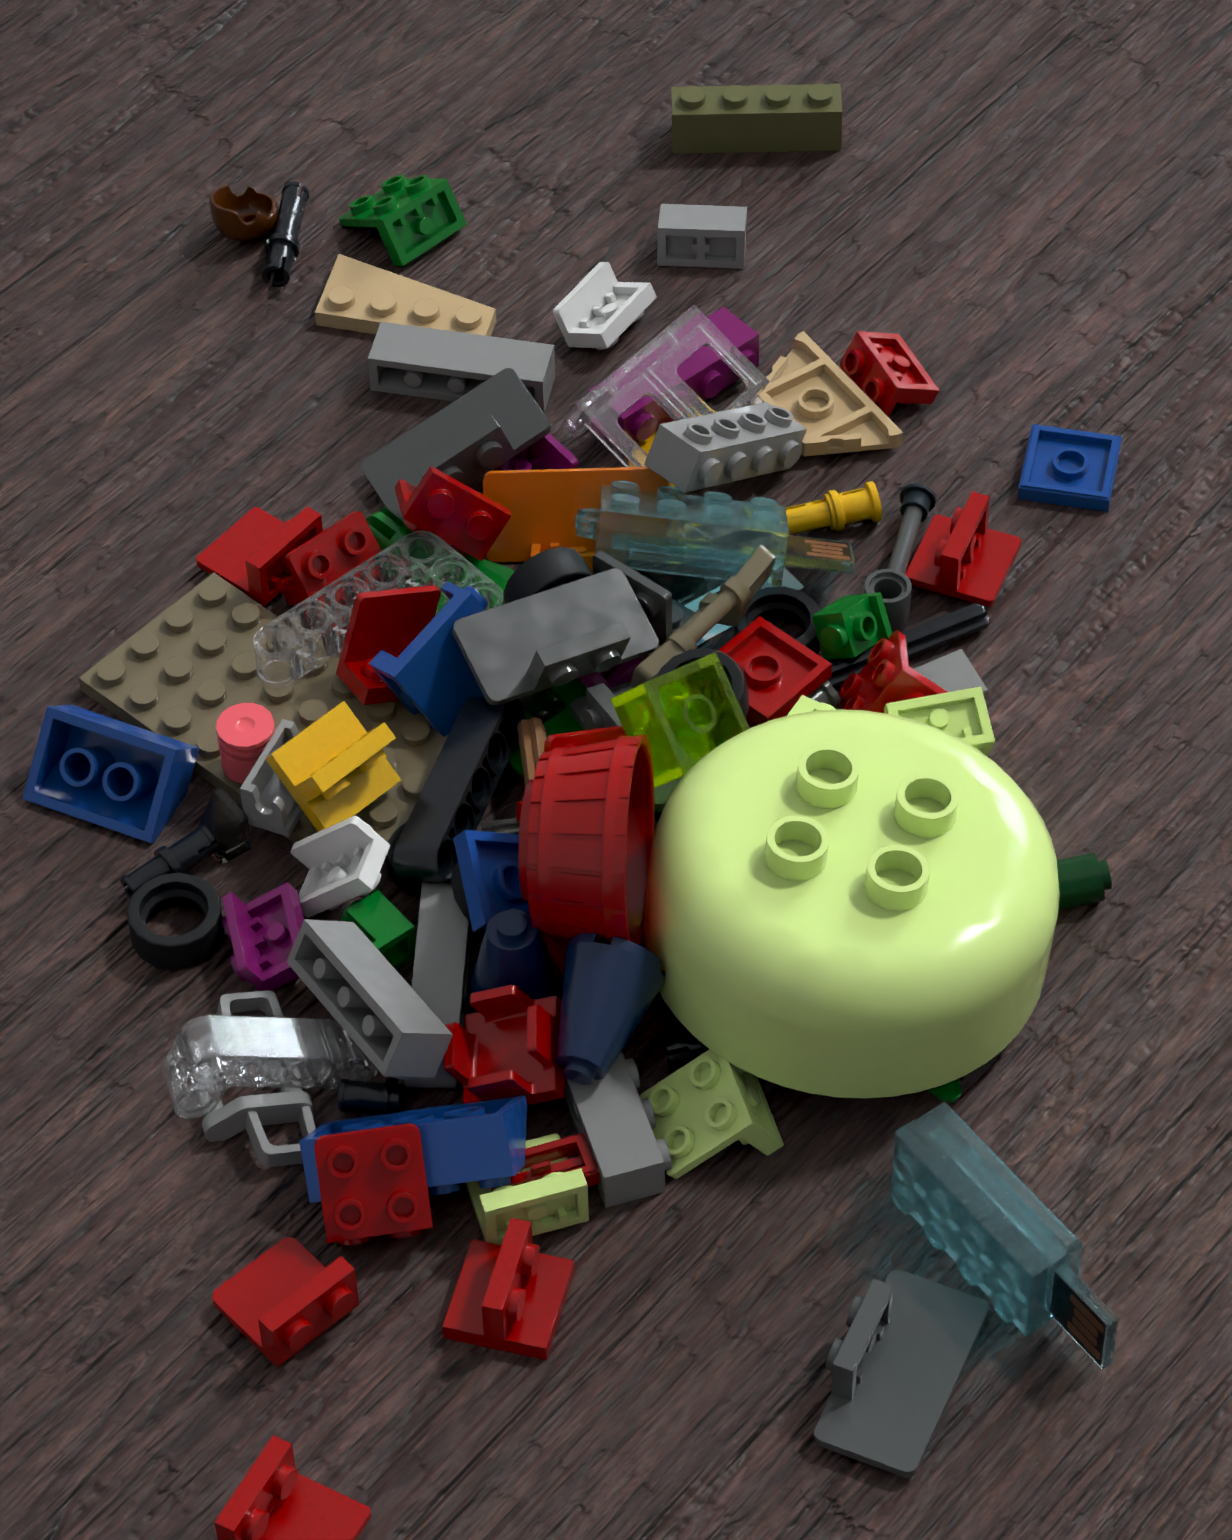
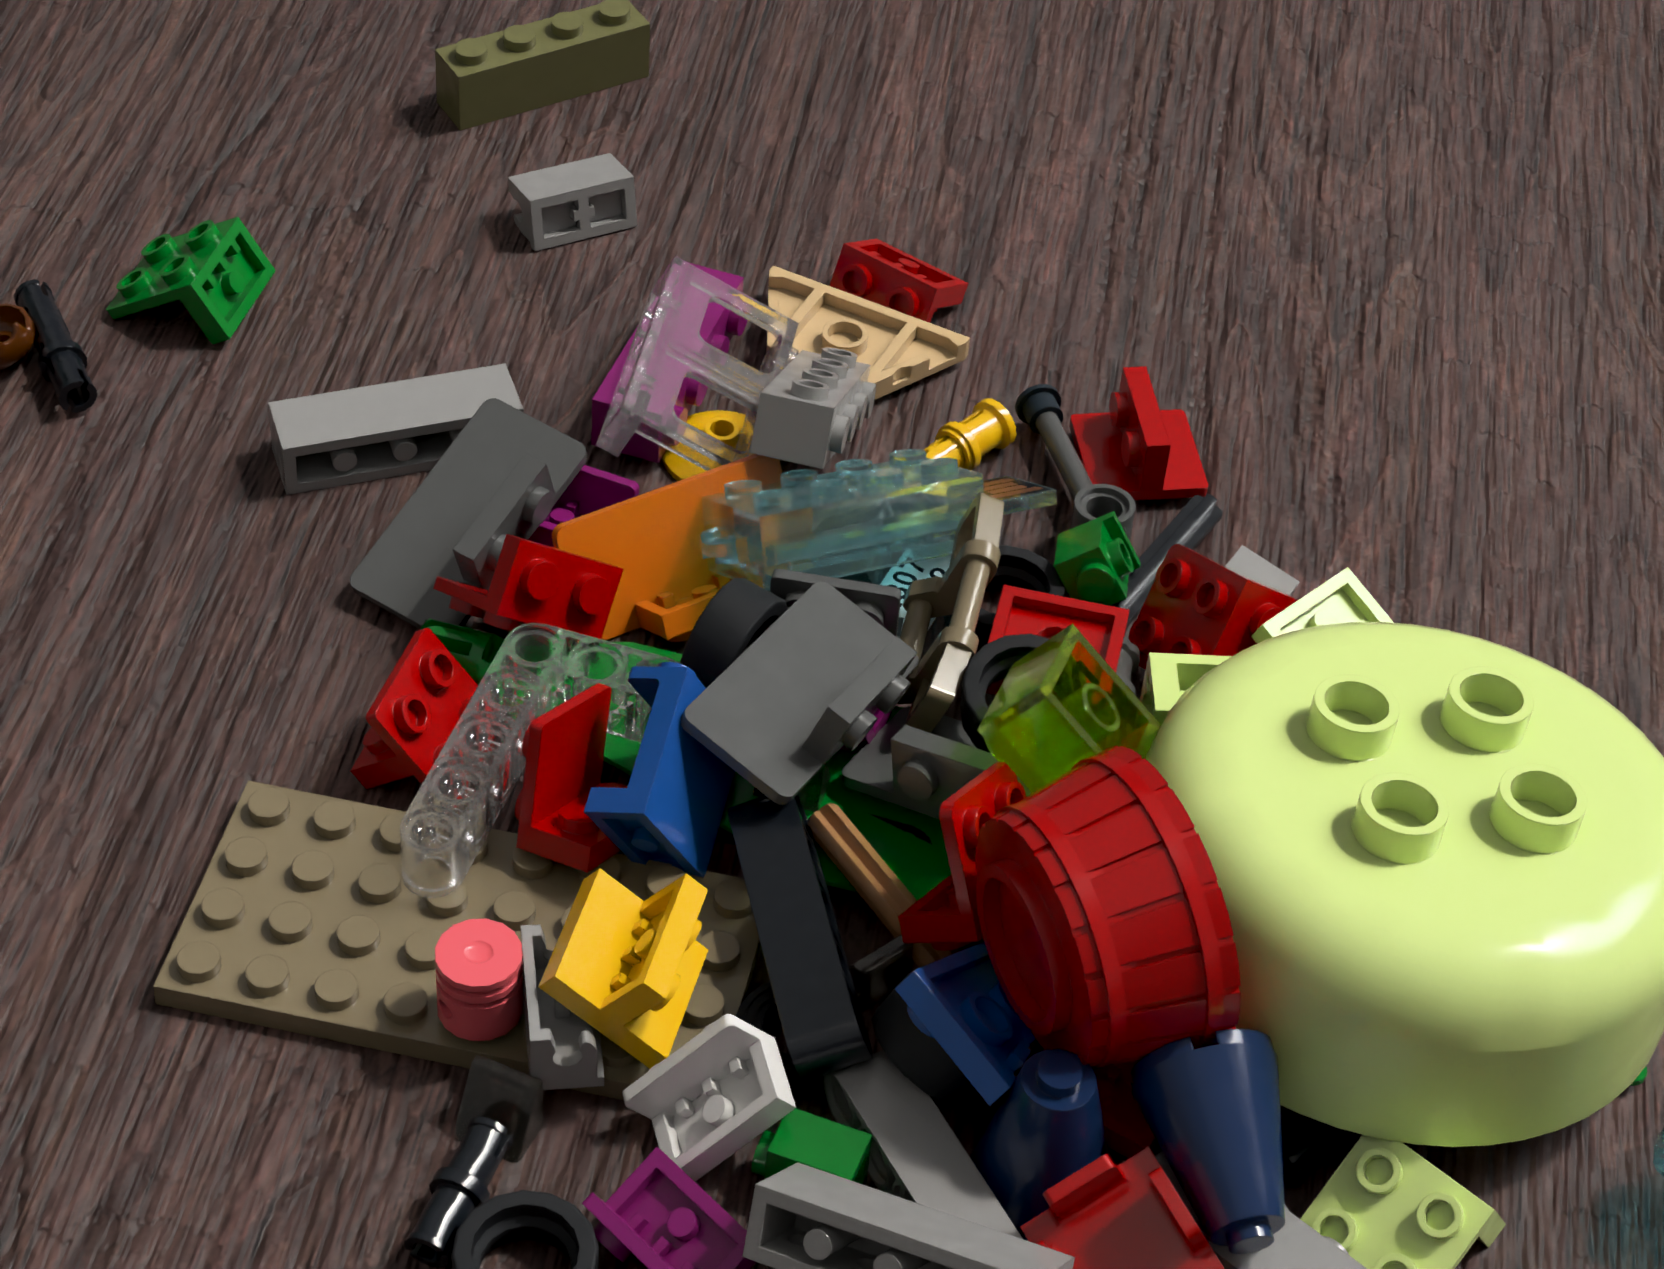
camera: 35 degrees left, 5 degrees down
blue slope [22,705,199,843] -> none
red bracket [196,506,323,606] -> none
tan wing [315,254,496,336] -> none
white bracket [553,262,657,350] -> none
blue tile [1018,424,1122,512] -> none

